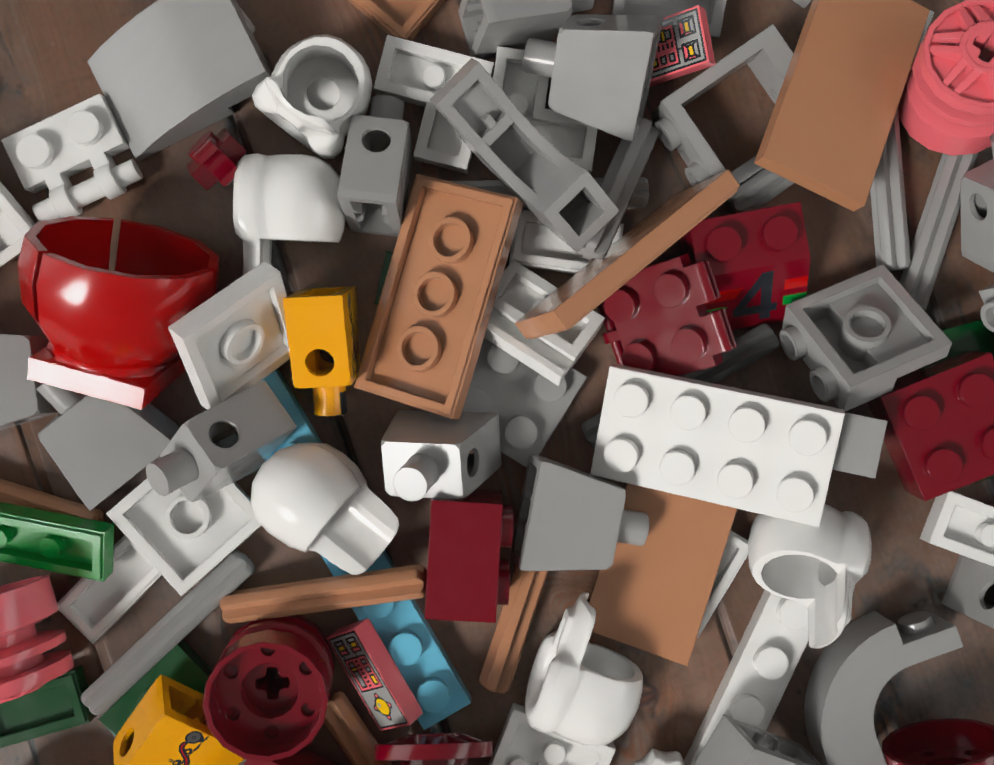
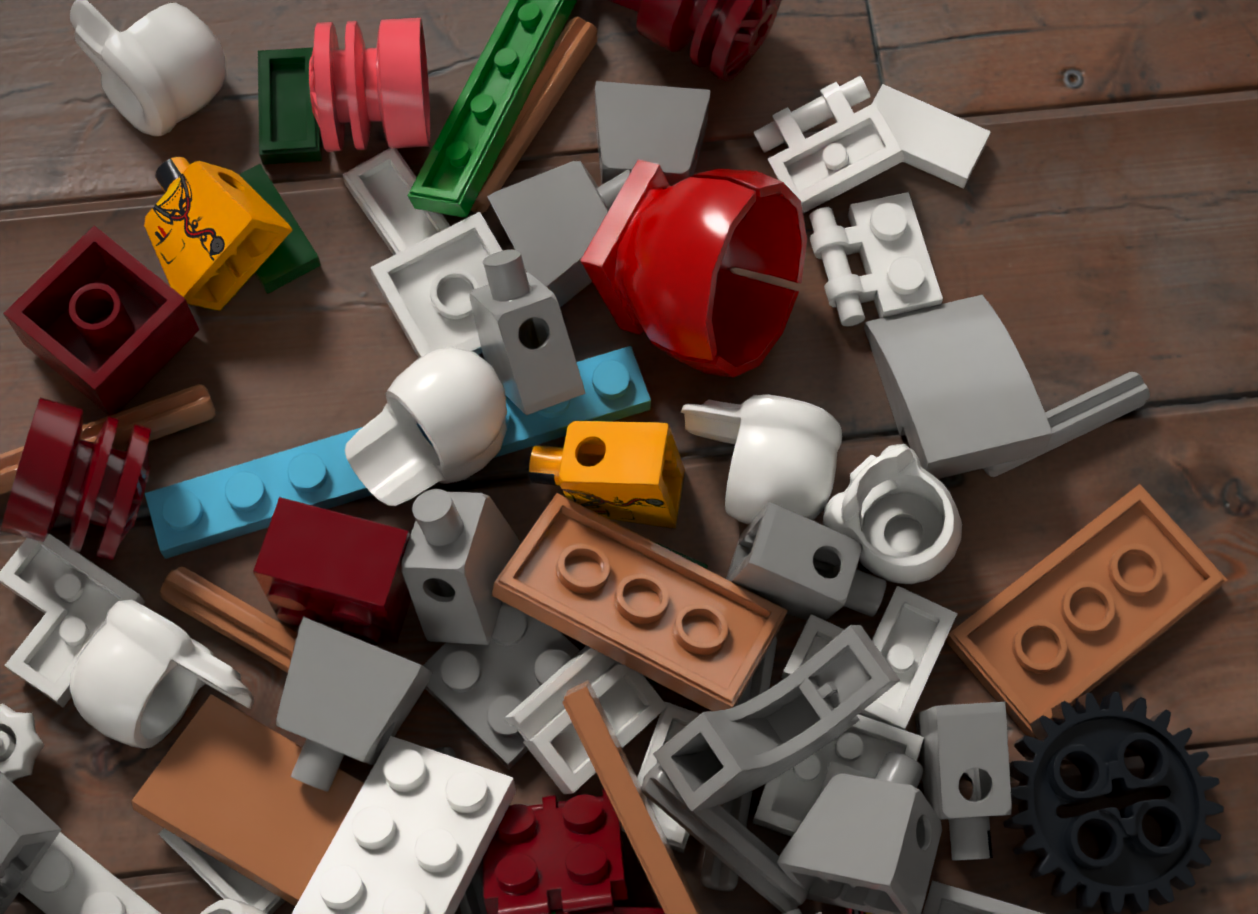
camera: 100 degrees right, 20 degrees down
light grey axle [81,550,255,716] -> none
white plate [168,261,290,410] -> none
dark red plate [186,128,247,191] -> none
dark red wheel [202,615,336,762] -> none
nougat axle [220,564,427,624] -> none
tile [326,618,423,731] -> none

